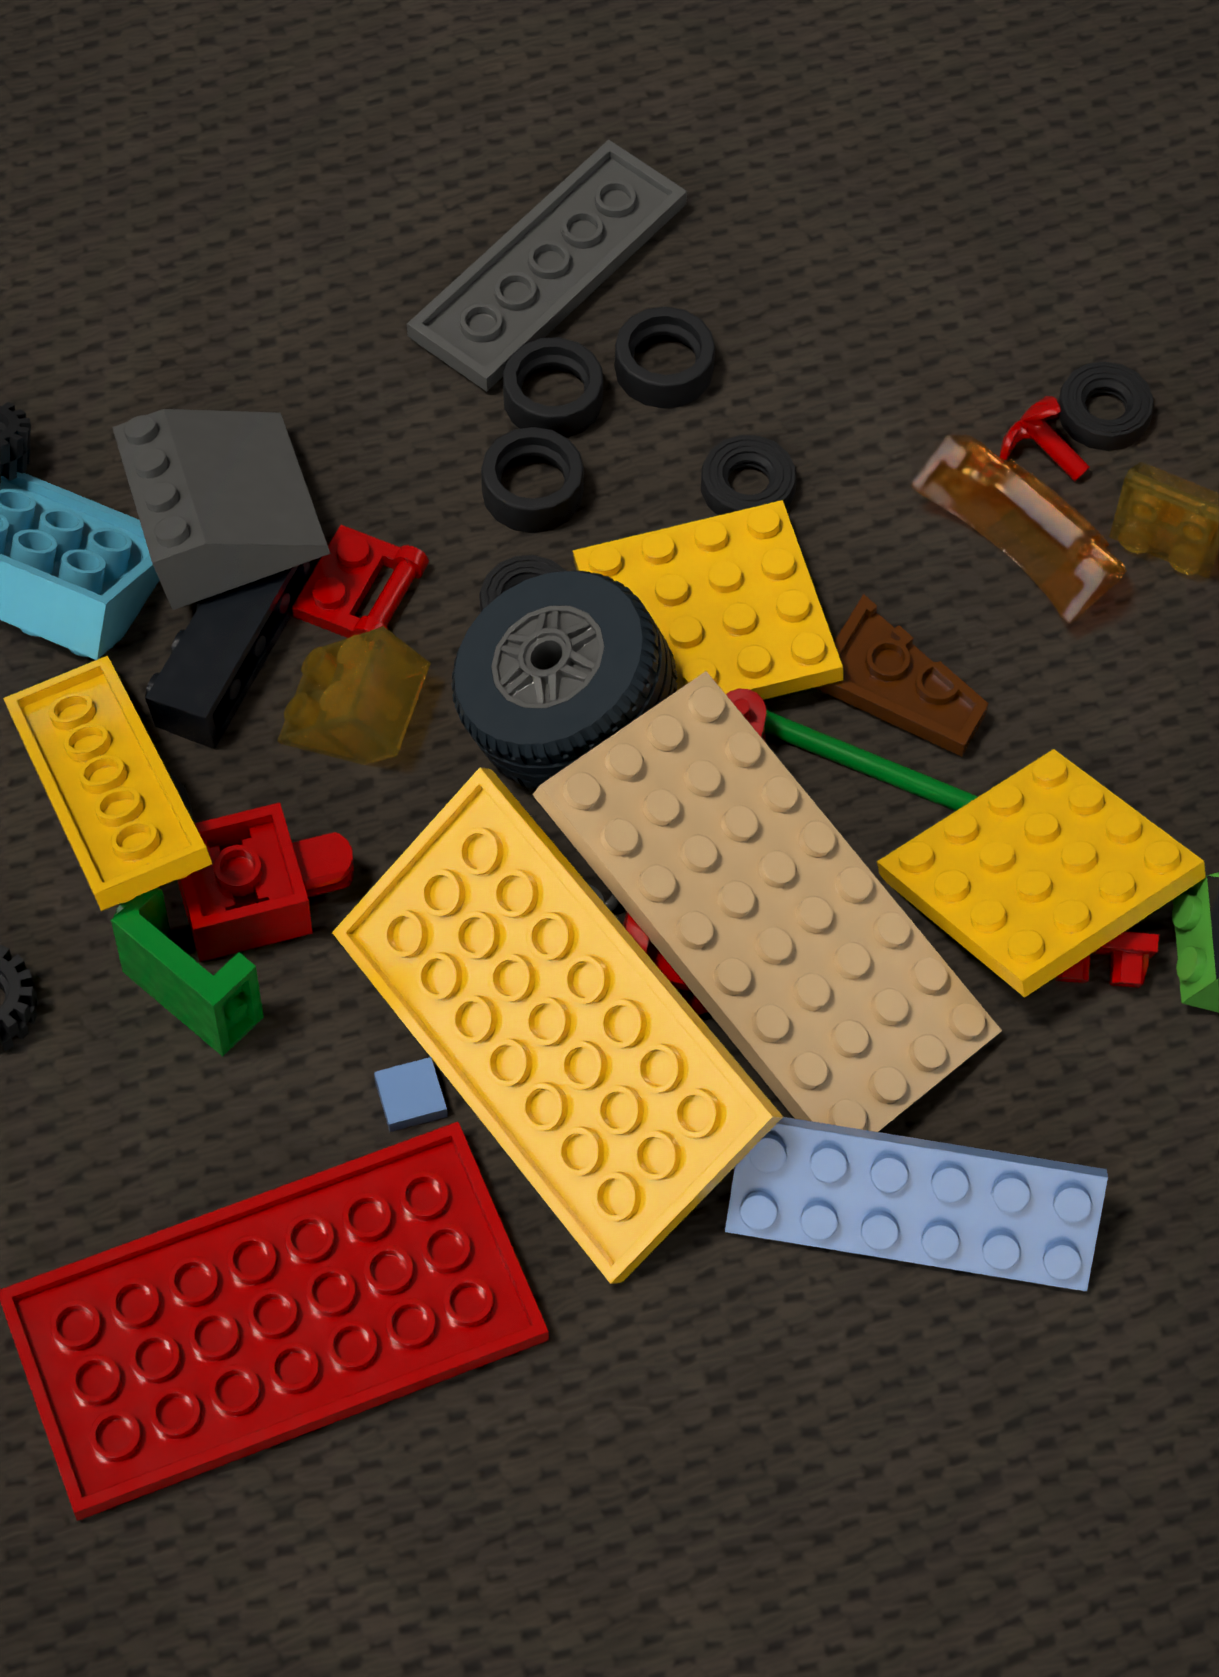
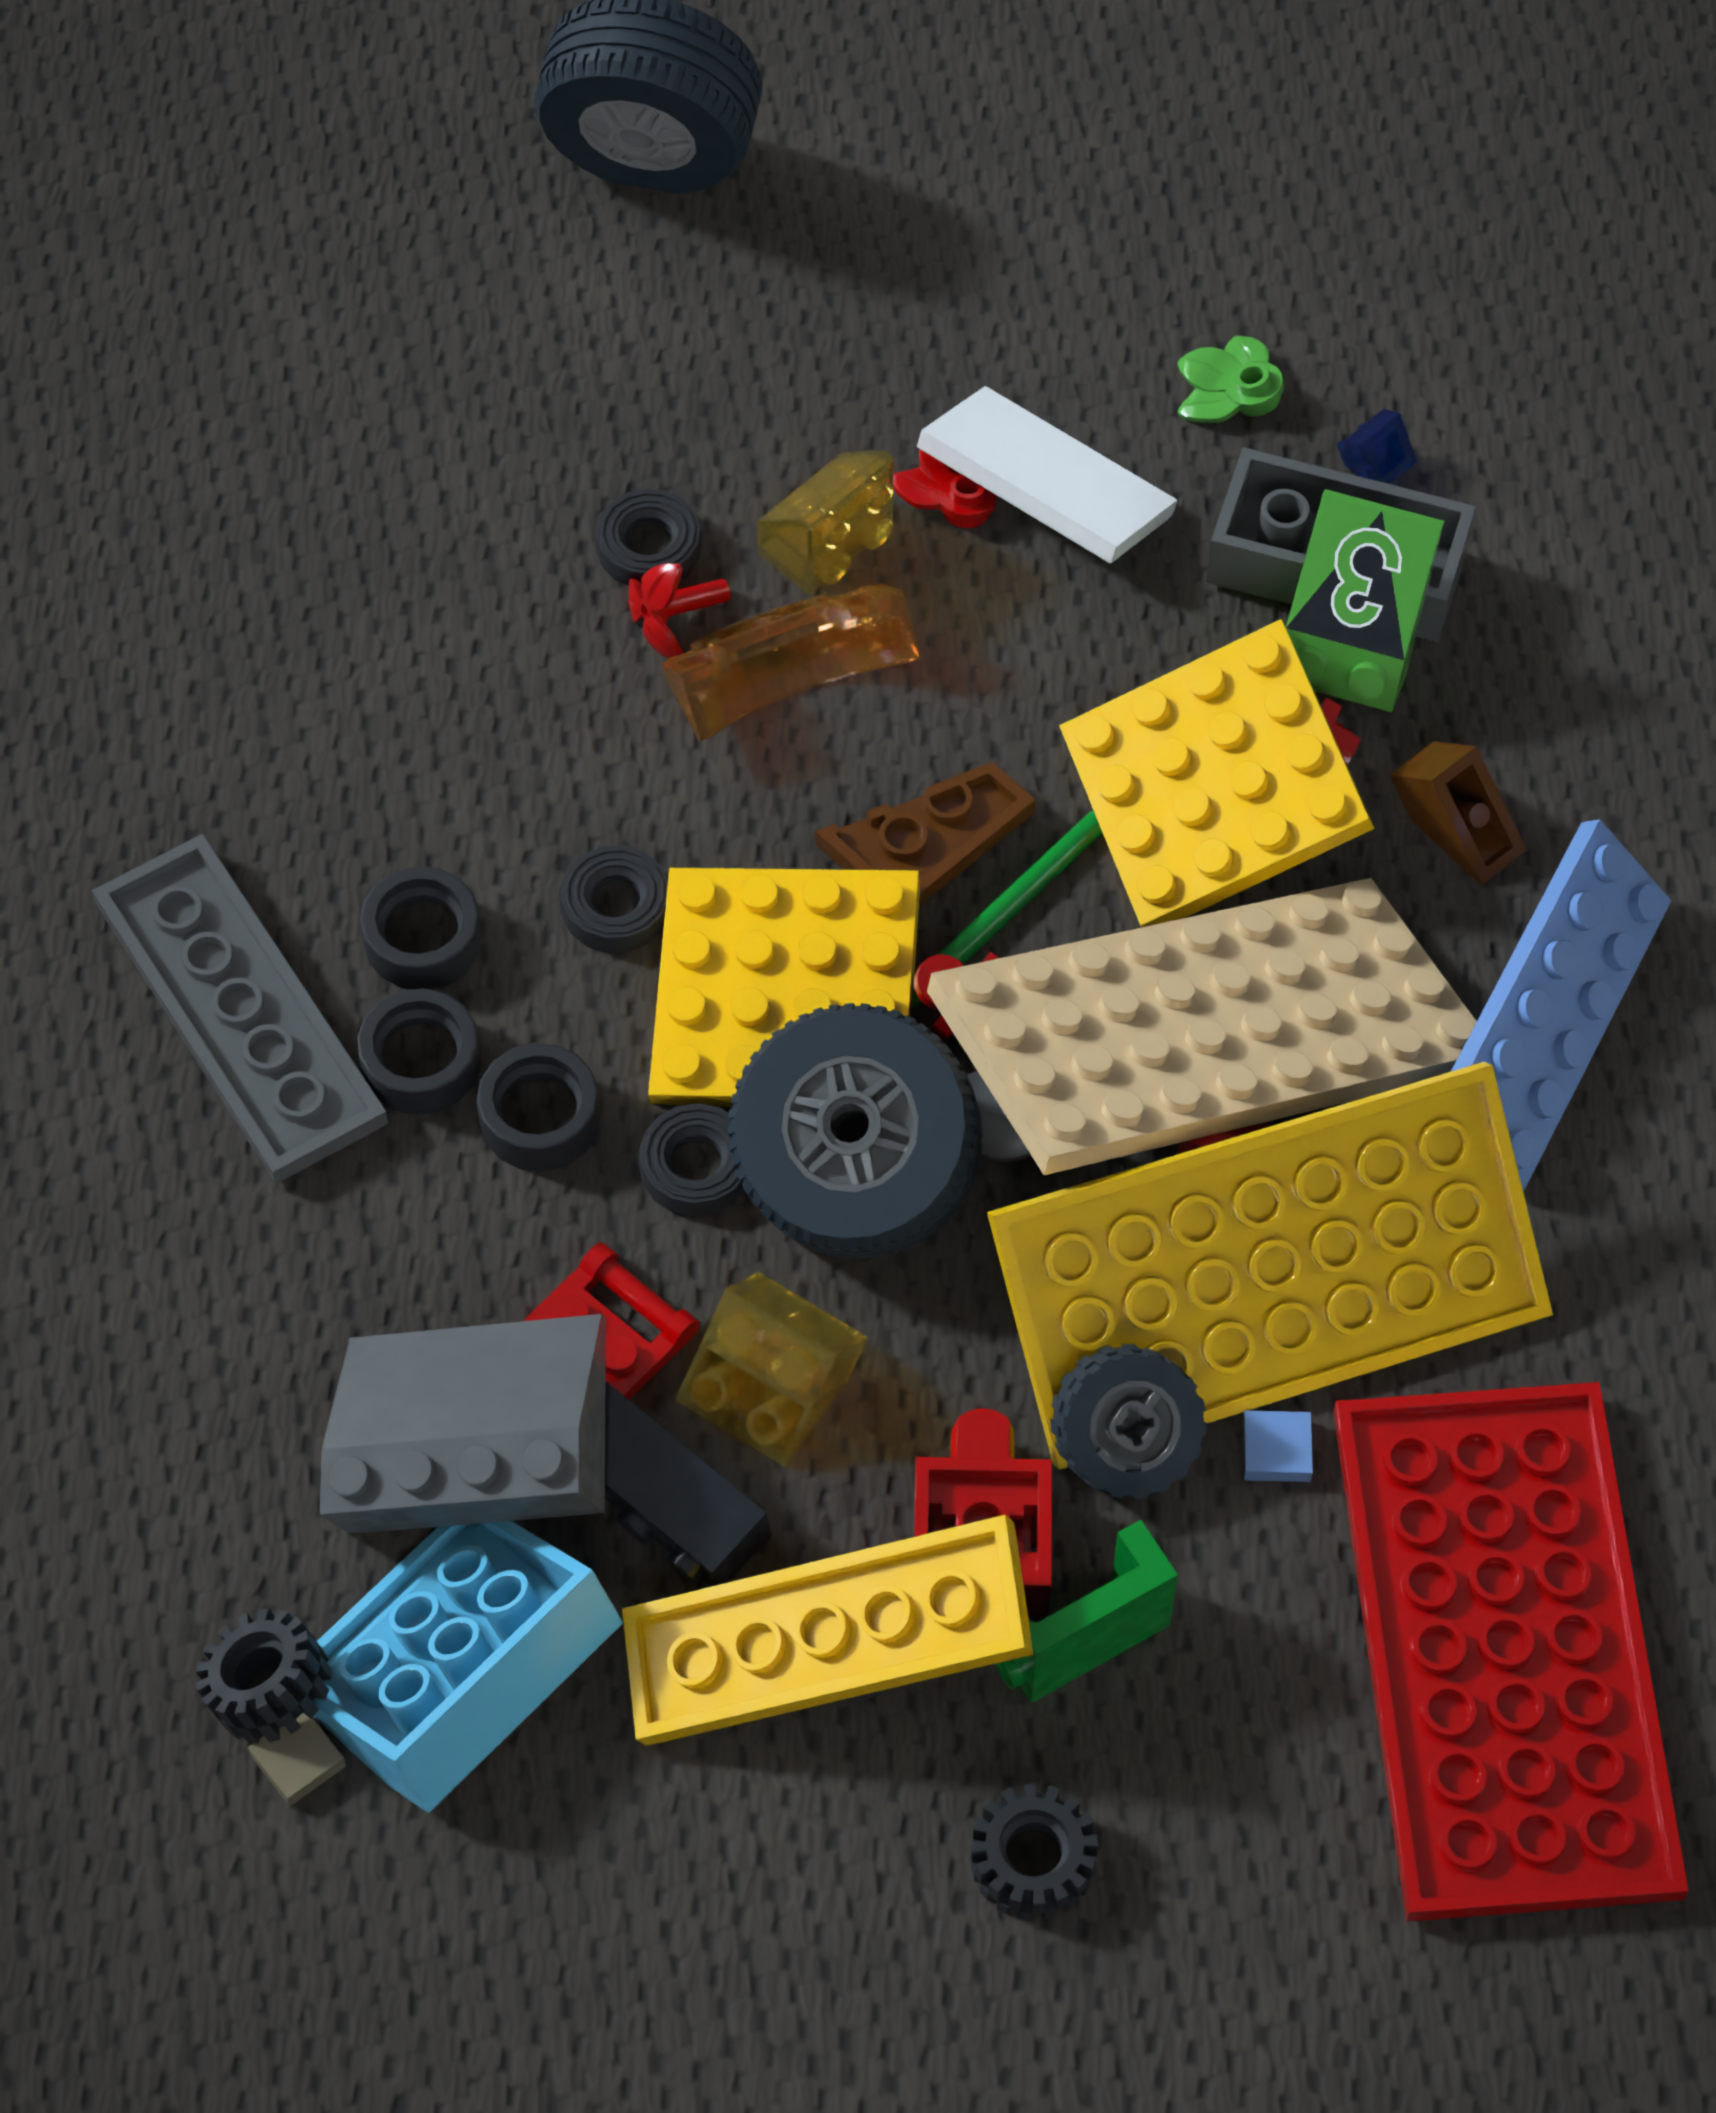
camera: 70 degrees left, 0 degrees up
none -> black wheel [1050,1344,1207,1500]
none -> reddish brown slope [1389,742,1527,884]

